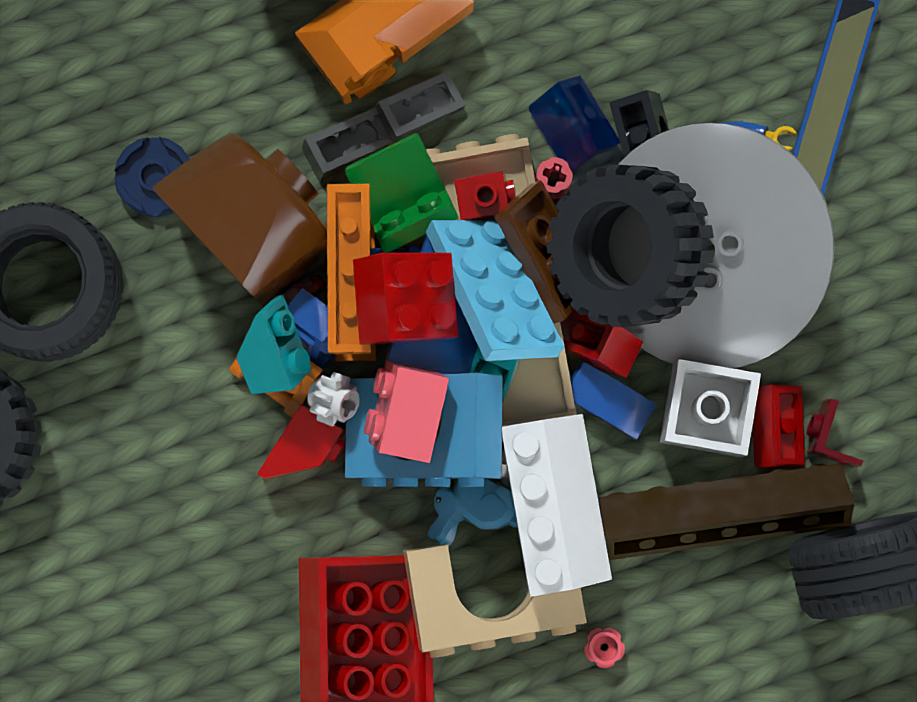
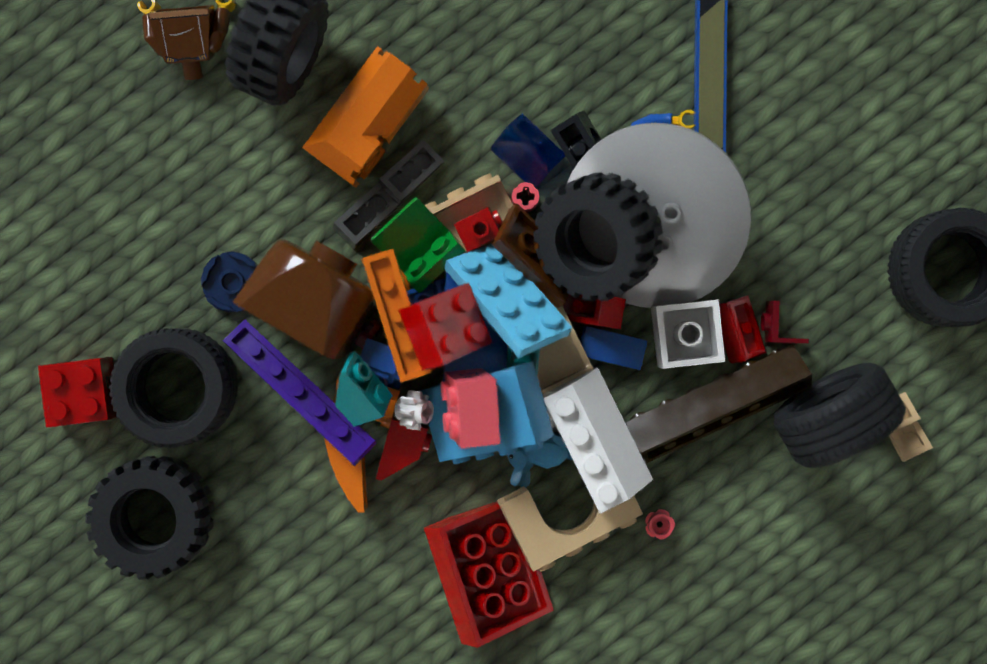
camera: 15 degrees left, 5 degrees up
none -> dark purple plate [223,320,377,466]
none -> orange slope [324,438,368,513]

